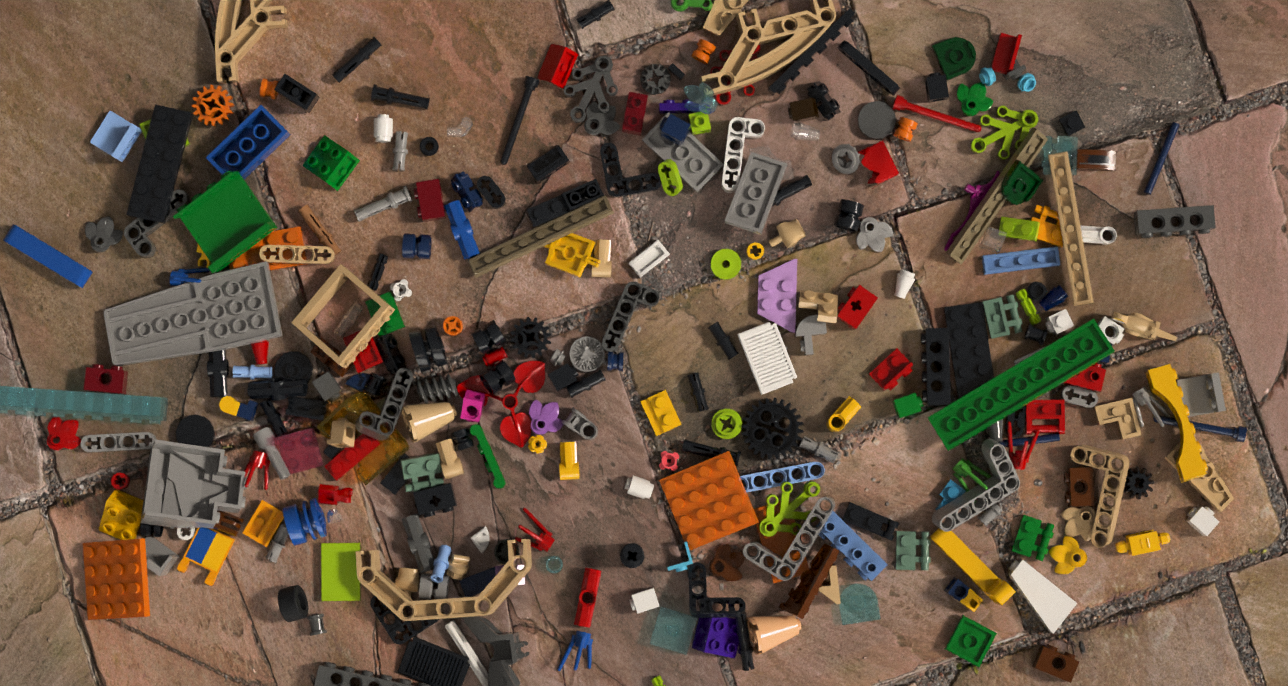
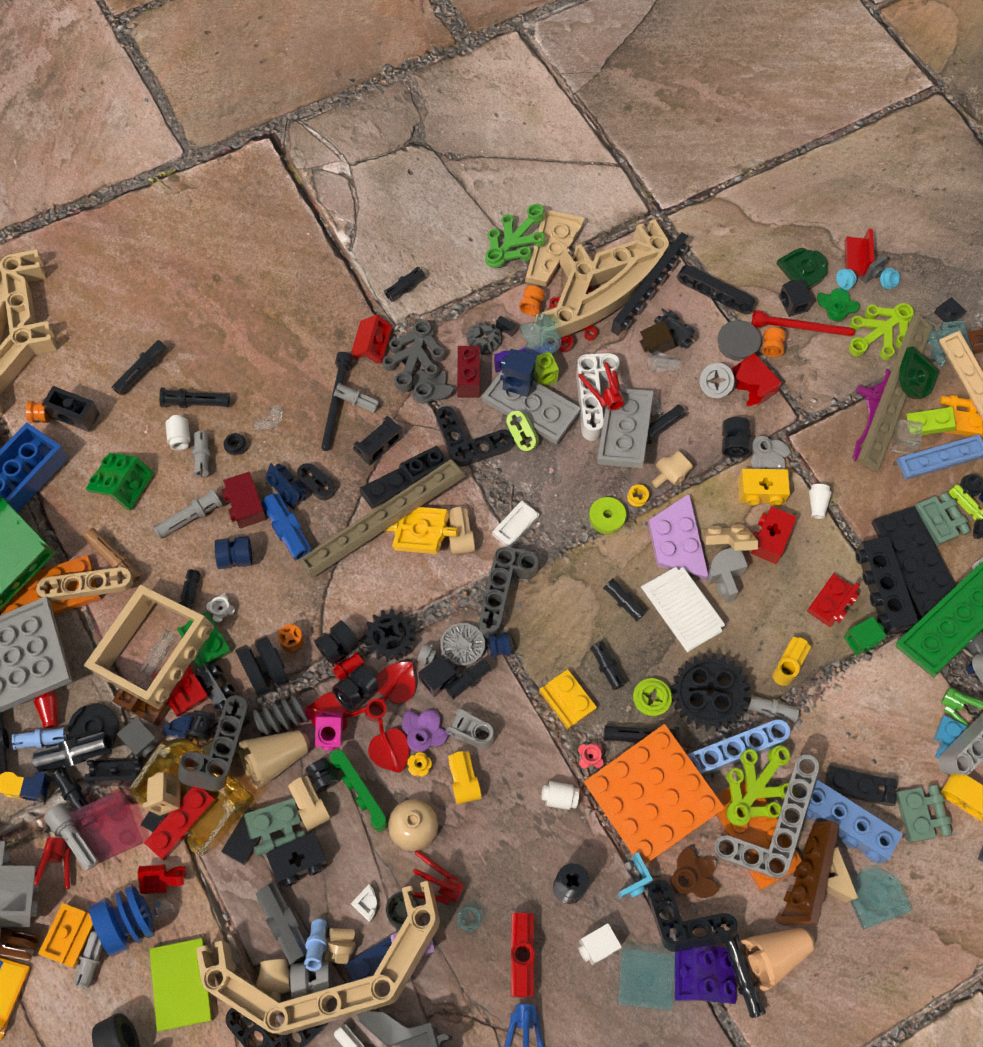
camera: 15 degrees left, 20 degrees down
none -> light grey axle [333,383,378,412]
none -> tan cylinder [388,799,439,851]
none -> red plant [578,362,625,411]
none -> yellow brick [738,469,790,506]

